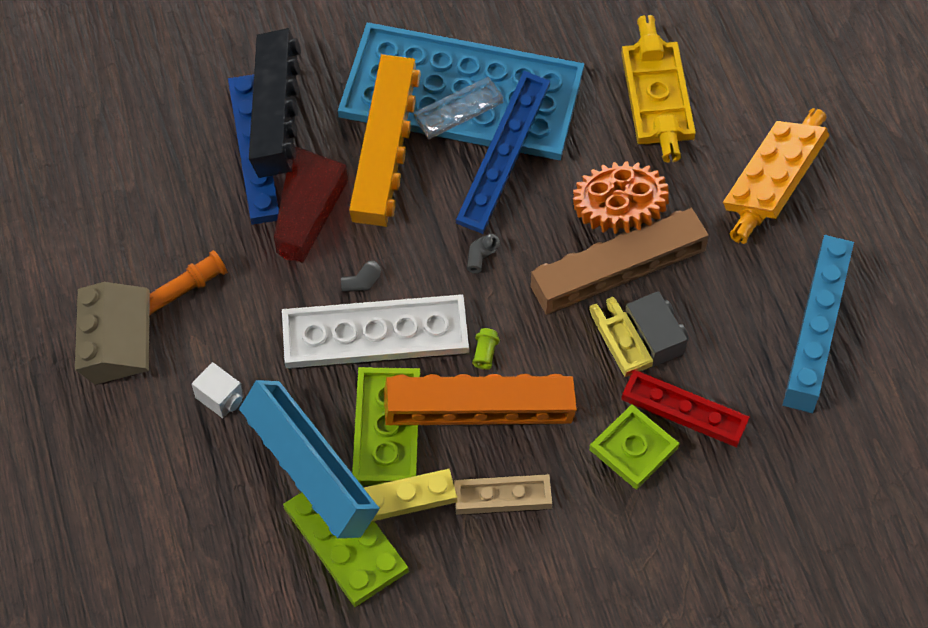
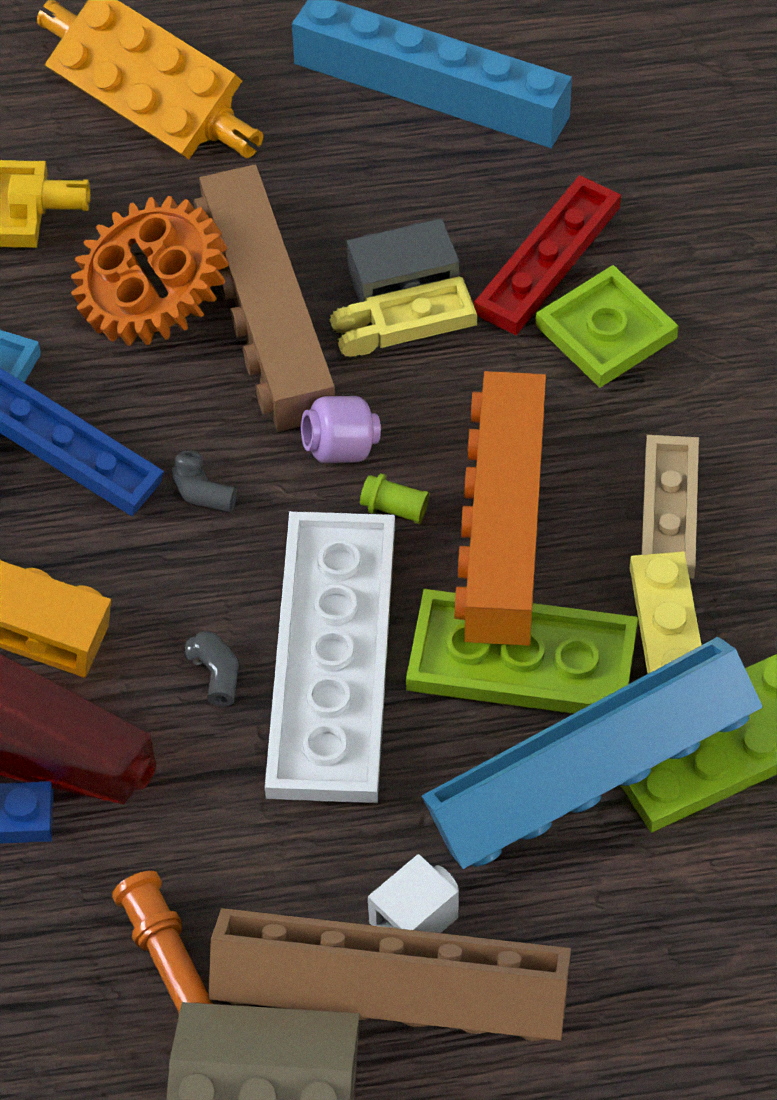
camera: 80 degrees left, 5 degrees down
none -> medium nougat brick [209,908,571,1041]
none -> lavender head [301,396,381,464]

